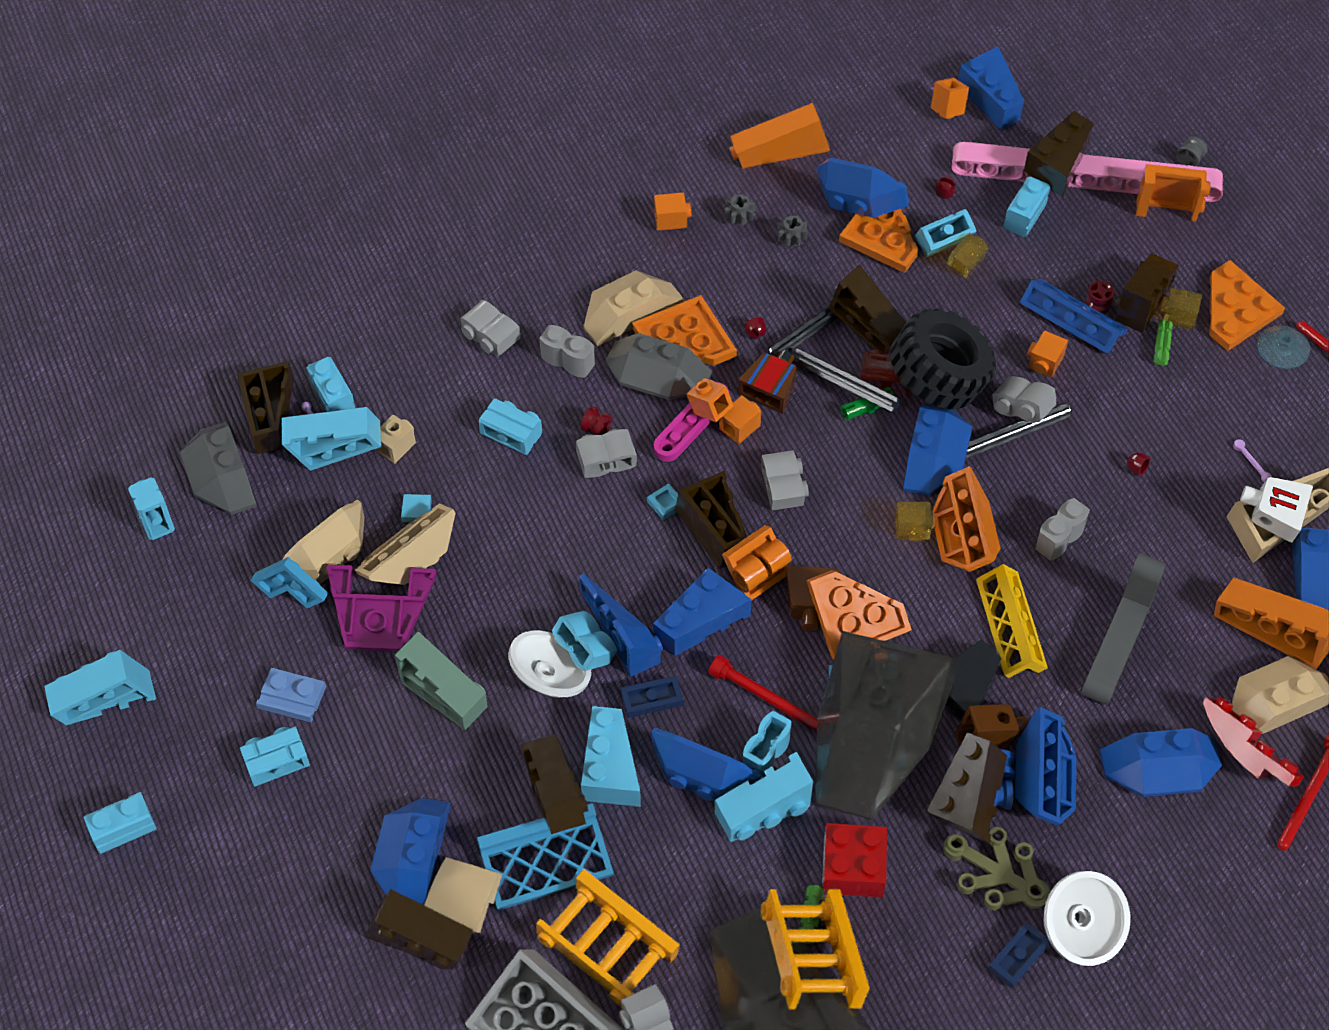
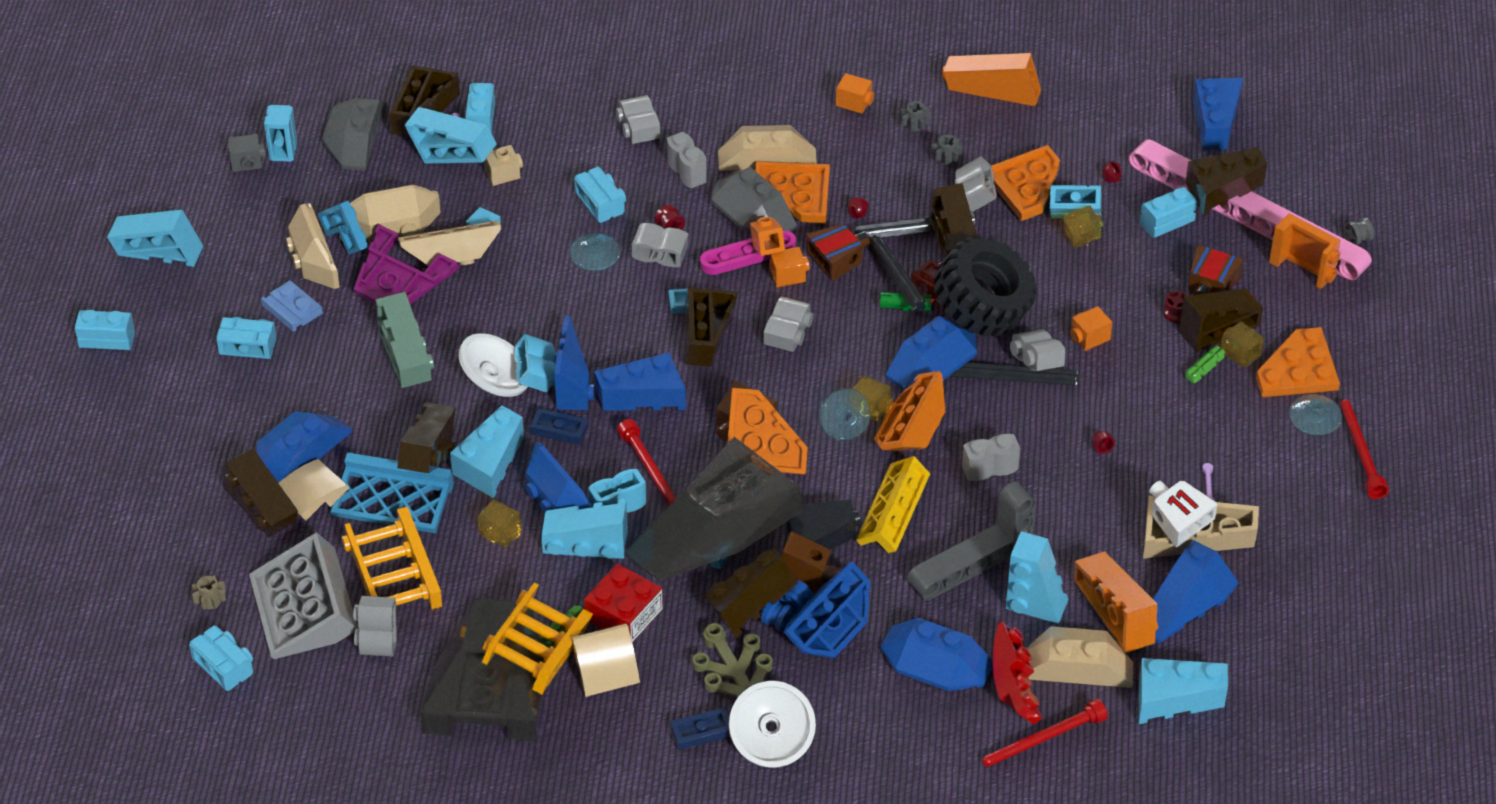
camera: 30 degrees right, 10 degrees down
orange plate [722,525,792,600] -> none
blue wedge [816,157,909,218] -> none
orange brick [931,78,969,119] -> none
blue fence [1020,279,1128,353] -> none
none -> dark grey brick [228,134,266,172]
none -> tan wedge [286,203,340,289]
none -> clear yellow brick [477,499,522,548]
none -> clear light blue dish [570,233,620,271]
none -> tan slope [572,624,640,697]
none -> clear light blue dish [820,389,870,441]
none -> light grey brick [954,156,996,212]
none -> medium azure wedge [1006,531,1069,624]
none -> reddish brown torso [1188,245,1244,295]

